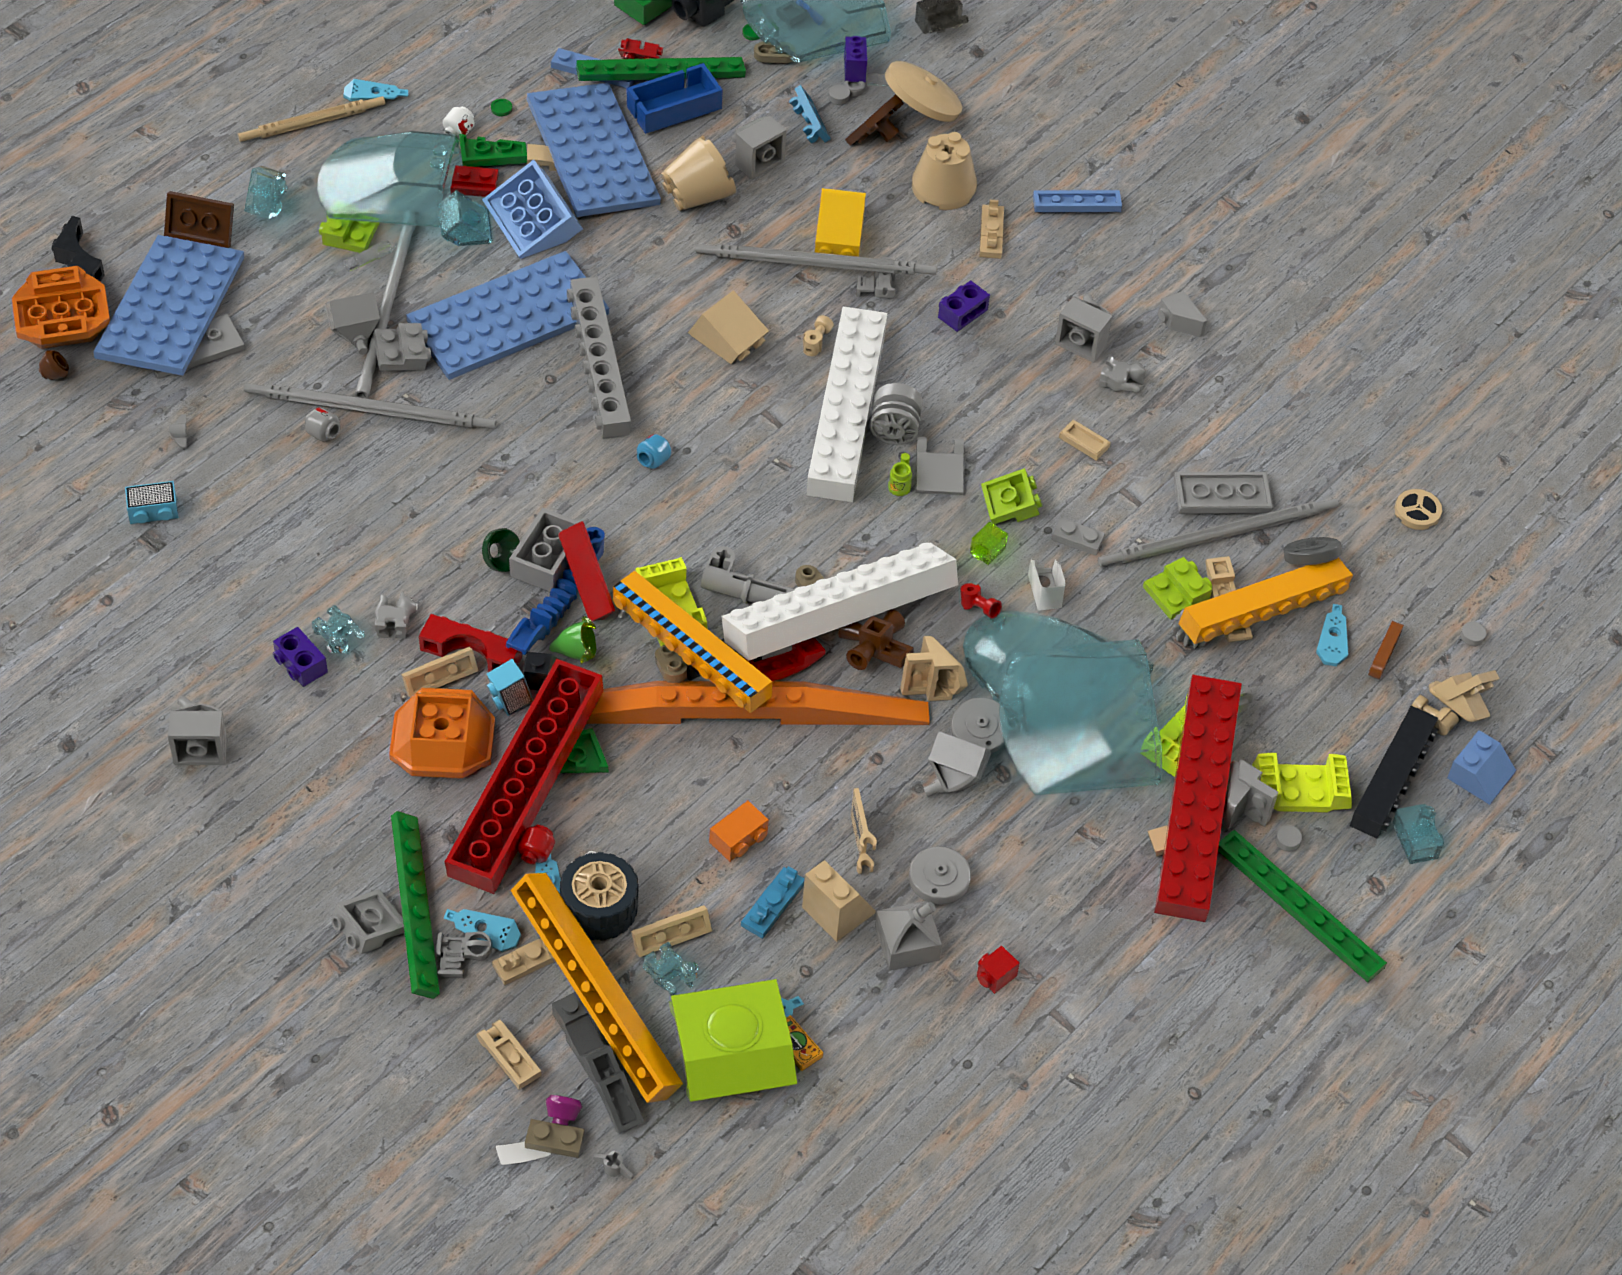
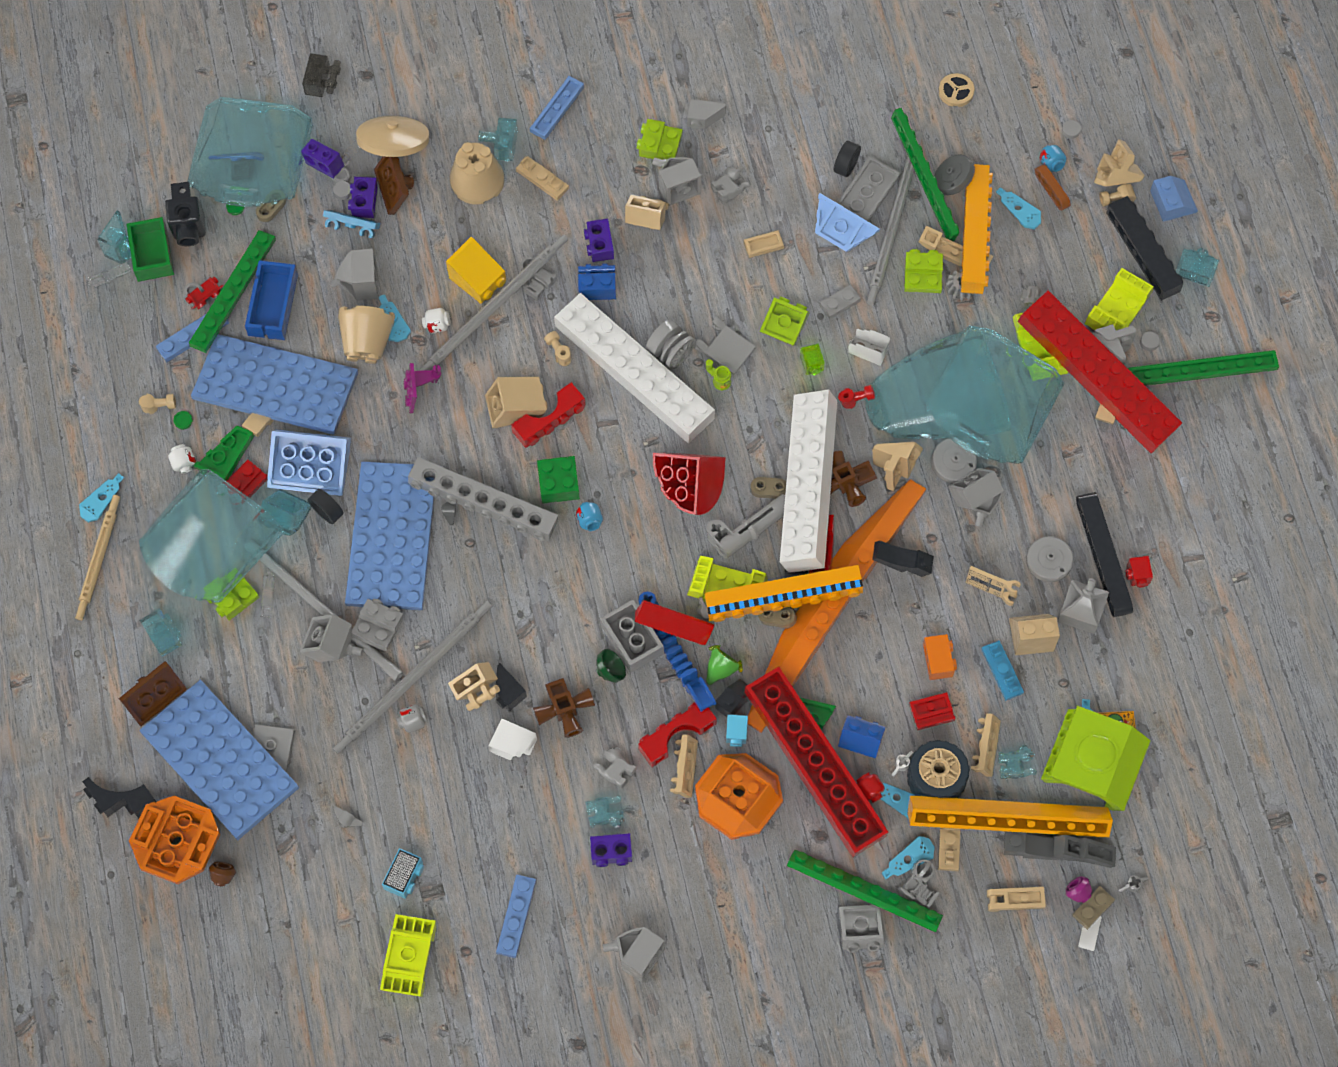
camera: 50 degrees left, 15 degrees up
none -> tan leg [139,394,176,414]
none -> black tyre [307,488,344,524]
none -> dark purple brick [348,176,378,218]
none -> medium azure piece [379,295,411,342]
none -> neon yellow plate [380,914,436,997]
none -> magenta plate [403,363,441,413]
none -> white head [422,308,451,334]
none -> dark grey piece [441,502,456,526]
none -> tan brick [448,662,500,711]
none -> clear light blue brick [478,118,518,161]
none -> white piece [488,719,537,760]
none -> black slope [495,663,527,712]
none -> medium blue plate [496,875,536,958]
none -> red arch [511,382,586,448]
none -> reddish brown brick [533,678,595,738]
none -> green brick [537,456,580,504]
none -> blue brick [578,264,616,300]
none -> tan brick [625,195,669,230]
none -> lime plate [637,119,683,160]
none -> red brick [653,453,726,515]
none -> light blue wing [815,193,880,252]
none -> black tyre [833,140,861,177]
none -> blue brick [838,715,886,759]
none -> black slope [872,540,934,577]
none -> green plate [891,108,959,241]
none -> red plate [909,692,956,731]
none -> dark azure head [1039,145,1067,172]
none -> black beam [1076,492,1133,618]

